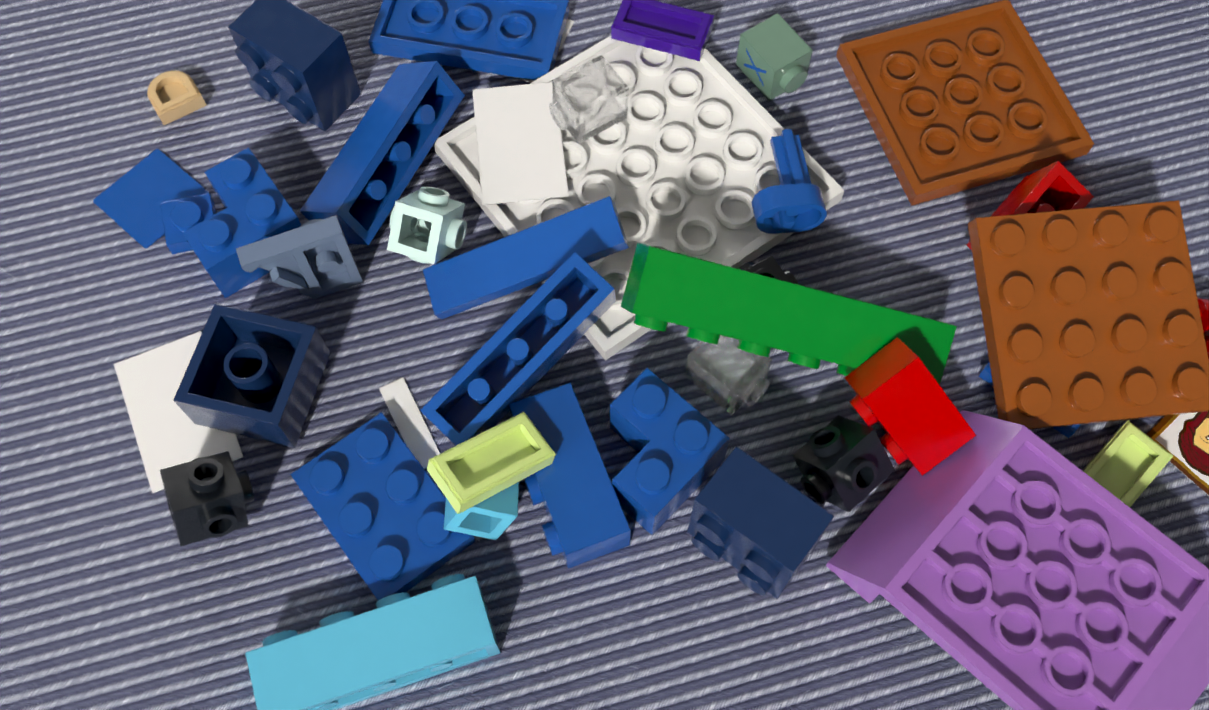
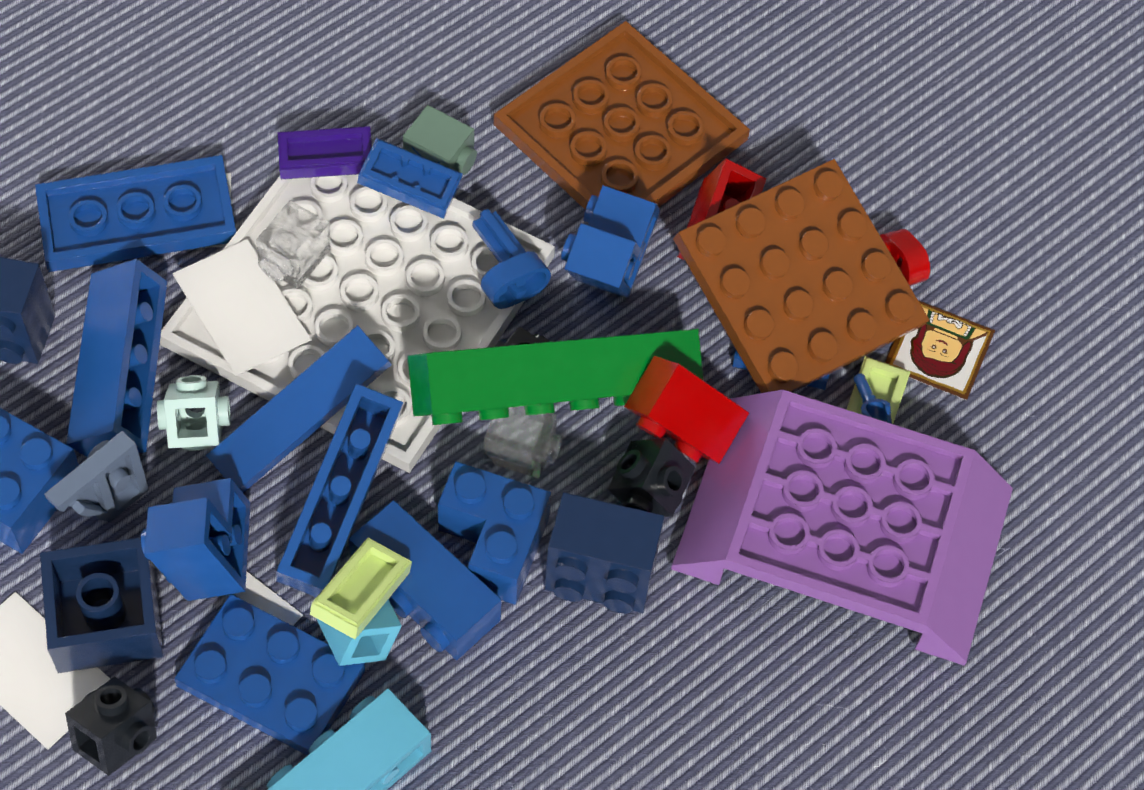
camera: 30 degrees left, 5 degrees down
none -> blue brick [141,478,250,601]
none -> blue plate [357,138,463,219]
none -> blue brick [561,185,660,299]
none -> blue hand [854,373,892,424]

